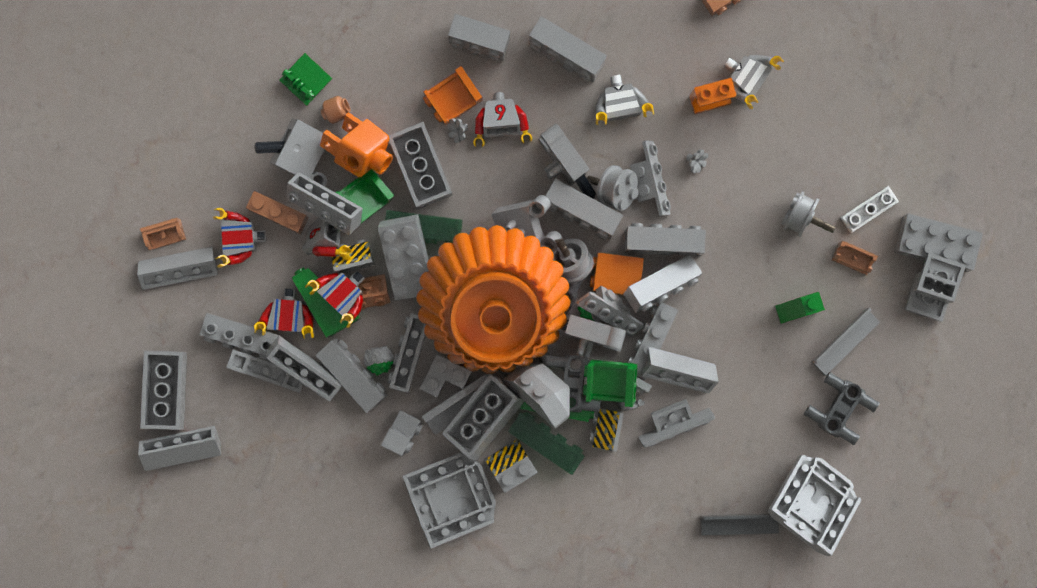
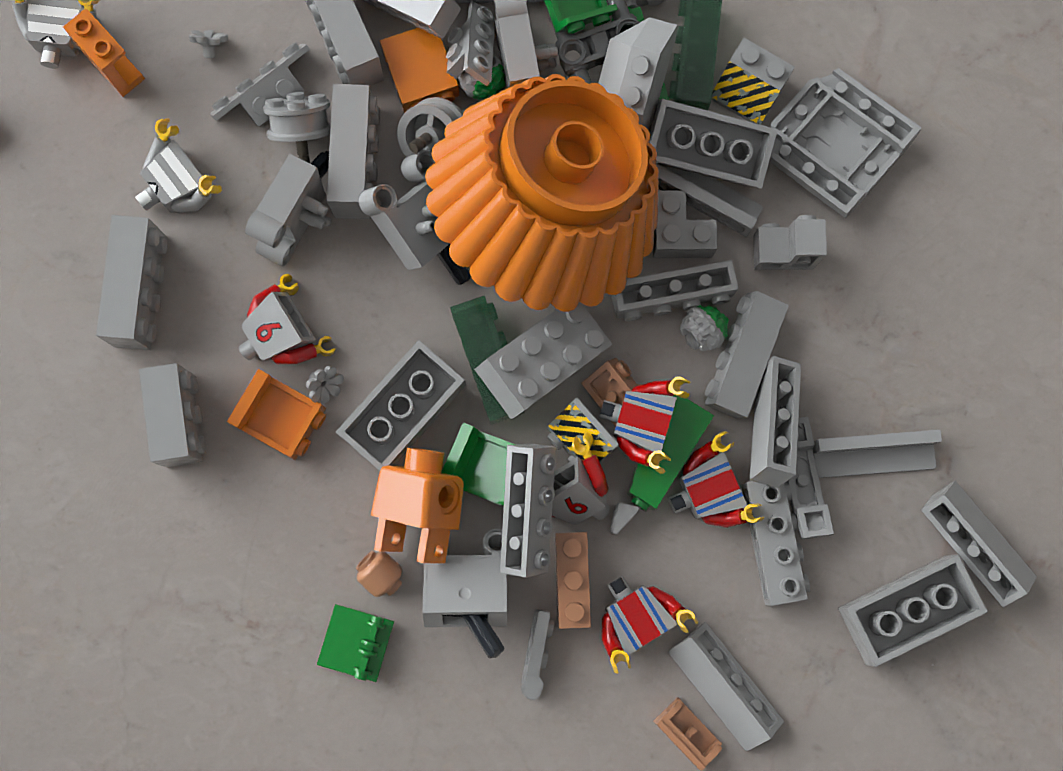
camera: 120 degrees left, 5 degrees down
none -> light grey hinge [521,609,554,701]
none -> light grey slope [610,503,640,535]
none -> light grey panel [813,430,942,478]

